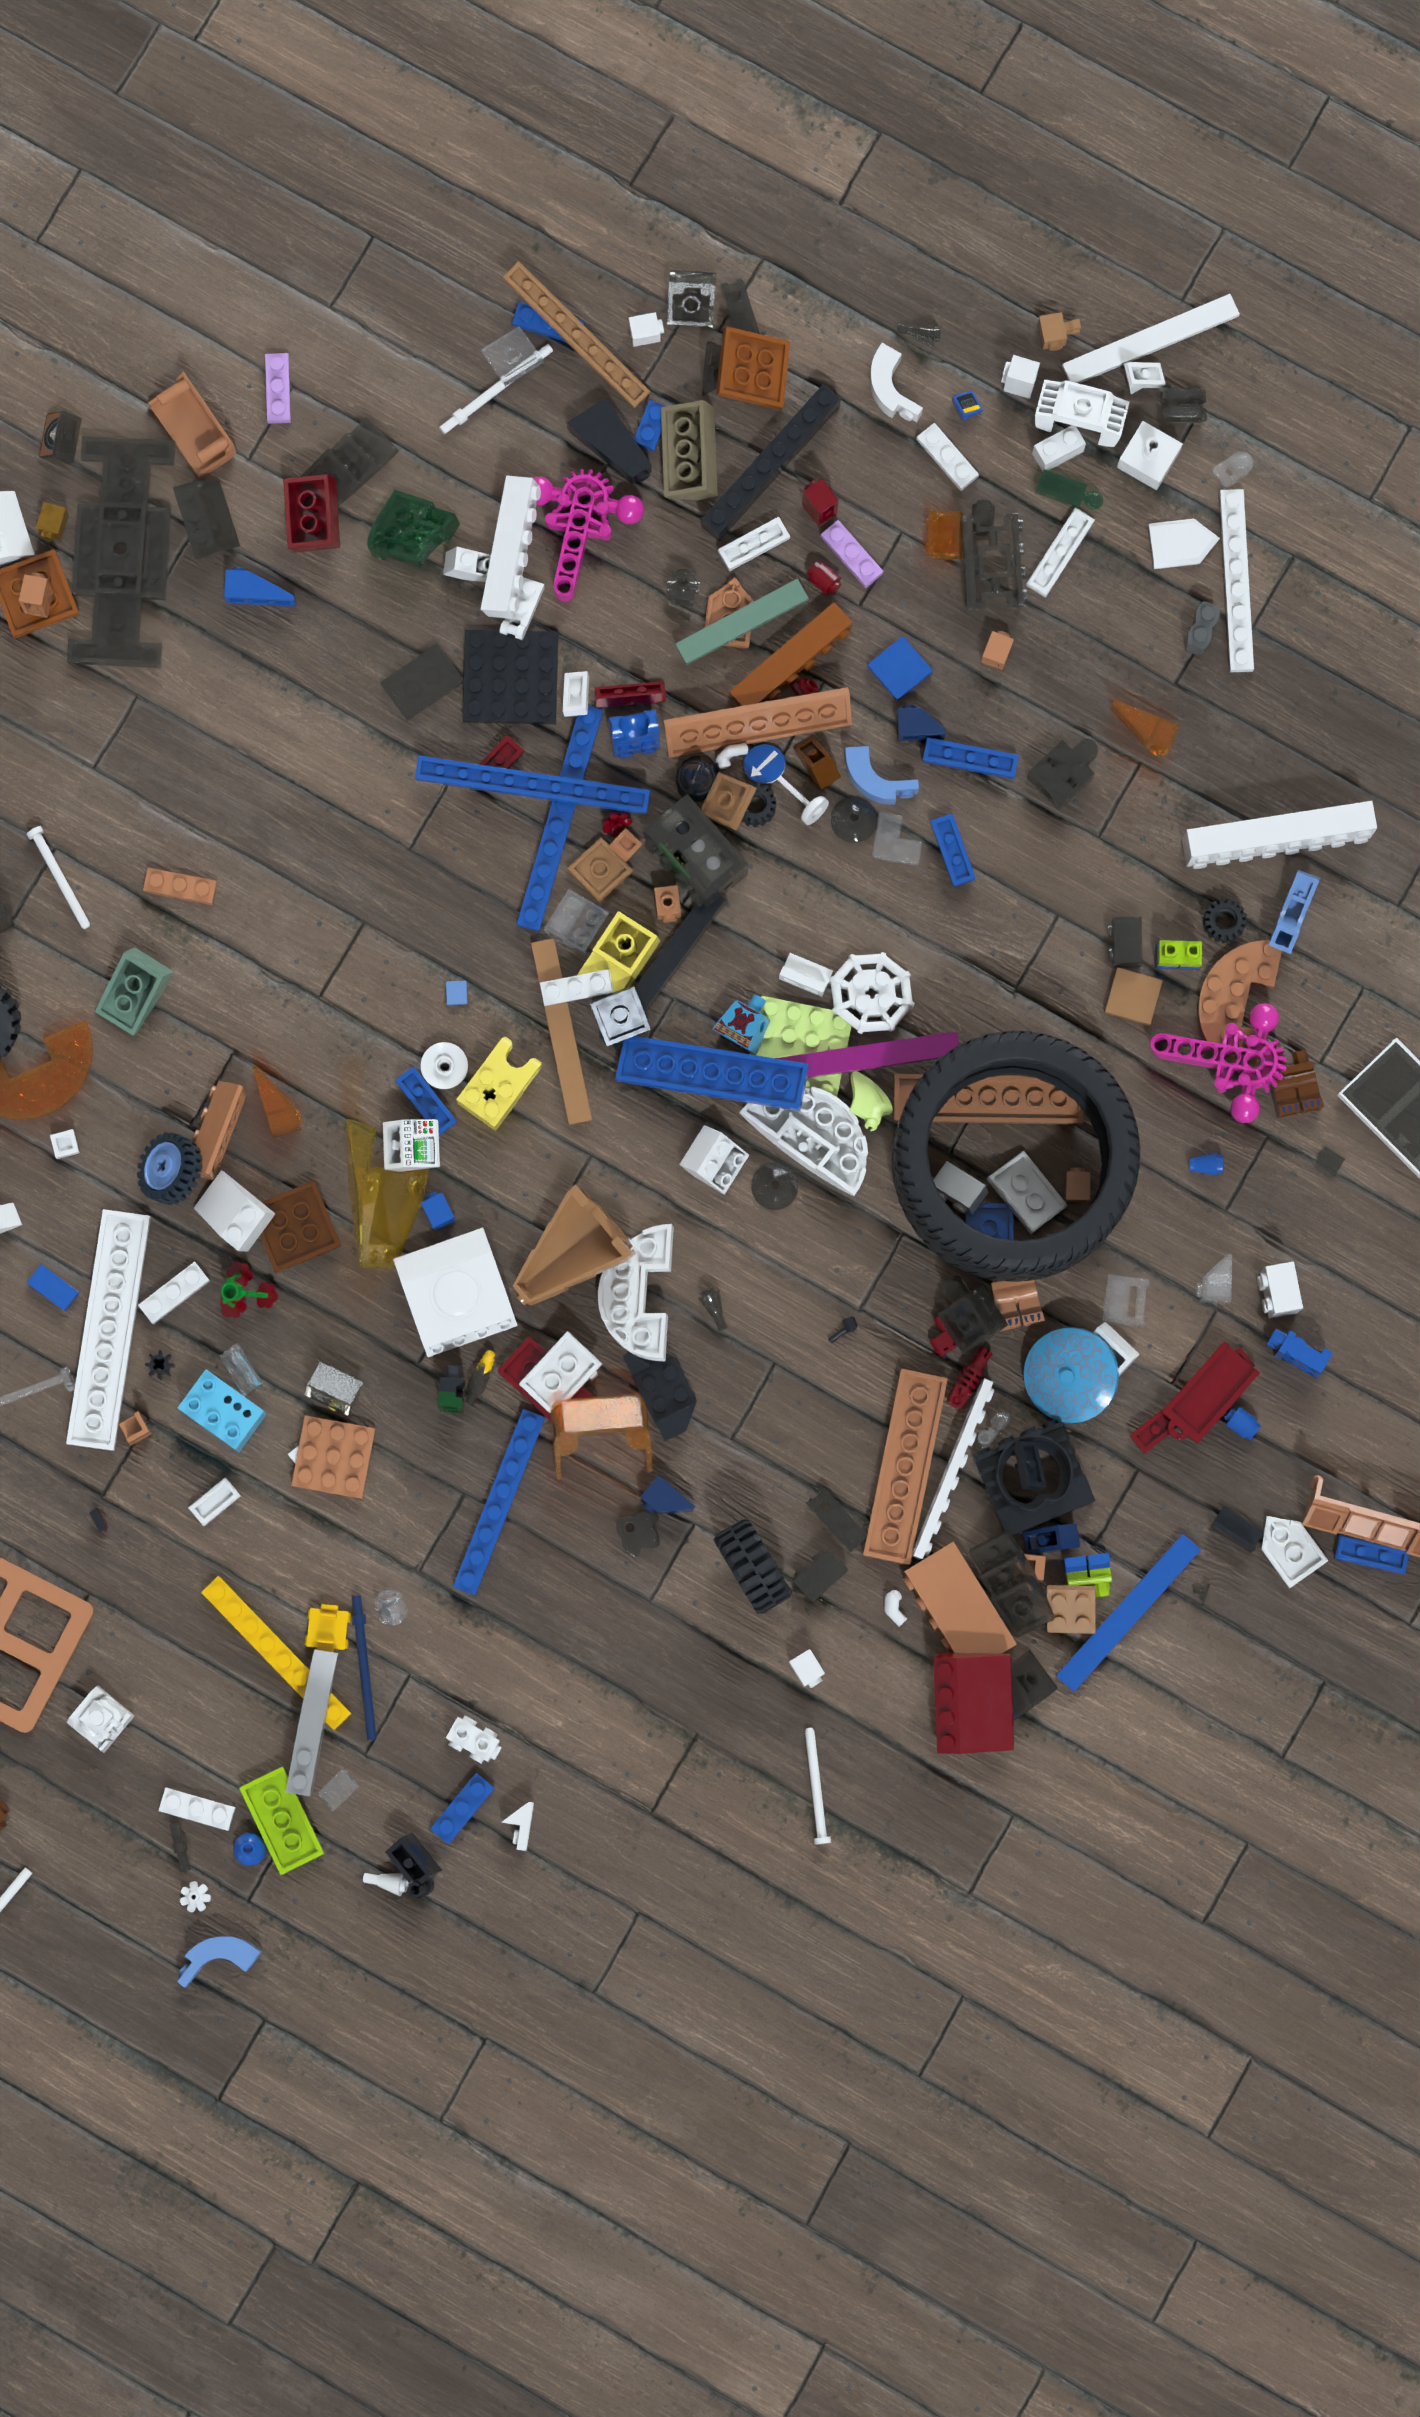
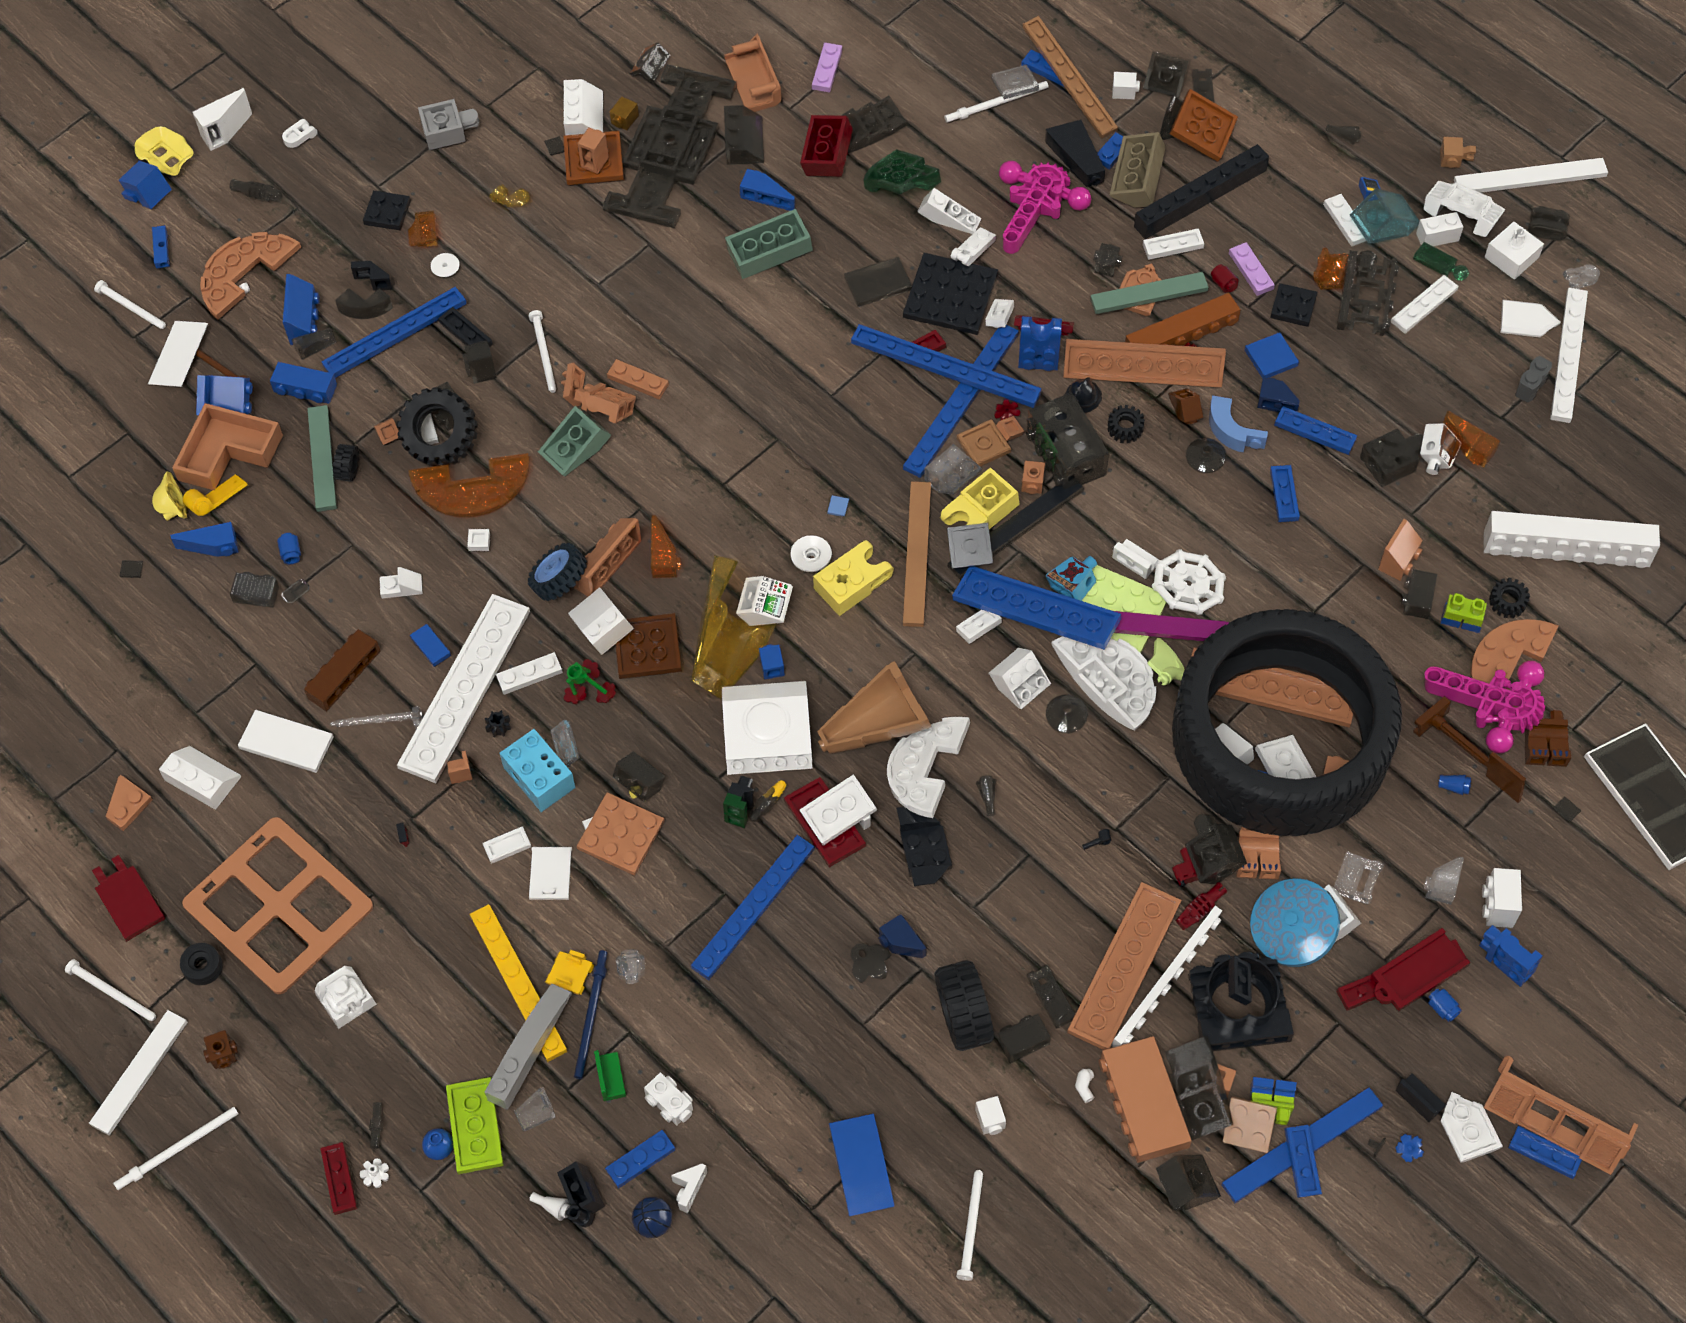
camera: 20 degrees right, 20 degrees down
white plate [159,1788,236,1831] -> none
medium blue arch [177,1936,262,1988] -> none
blue plate [395,1066,457,1136] -> none
white brick [481,476,541,619] -> none
white plate [540,969,614,1006] -> none
clear orange windscreen [550,1394,652,1480] -> none
medium nougat tile [699,772,757,831] -> none
white arm [716,743,748,769] -> none
piece [744,744,829,825] -> none
dark red brick [802,479,839,527] -> none
white arch [870,343,923,422] -> none
clear tile [872,812,922,867] -> none
dark red slope [934,1653,1014,1754] -> none
clear plate [977,1411,1012,1448] -> none
nougat brick [981,631,1014,670] -> none
white piece [1001,355,1040,399] -> none
dark blue slope [1022,1524,1080,1555] -> none
medium nougat tile [1105,967,1163,1026] -> none
white slope [1124,362,1166,394] -> none
medium blue arch [1269,870,1320,954] -> none
none -> dark red plate [320,1142,357,1215]
none -> white container [529,847,573,900]
none -> nougat plate [561,363,585,406]
none -> nougat hips [574,383,636,423]
none -> green panel [594,1050,626,1101]
none -> dark blue piece [632,1197,672,1238]
none -> sand green brick [725,209,813,279]
none -> blue slope [829,1114,894,1216]
none -> white plate [956,610,1002,644]
none -> black plate [1270,283,1317,327]
none -> blue tile [1284,1125,1322,1198]
none -> clear light blue slope [1350,188,1420,244]
none -> nougat slope [1378,519,1423,581]
none -> blue plant [1396,1134,1424,1162]
none -> reddish brown piece [1413,696,1526,803]
none -> white torso [1420,423,1461,475]

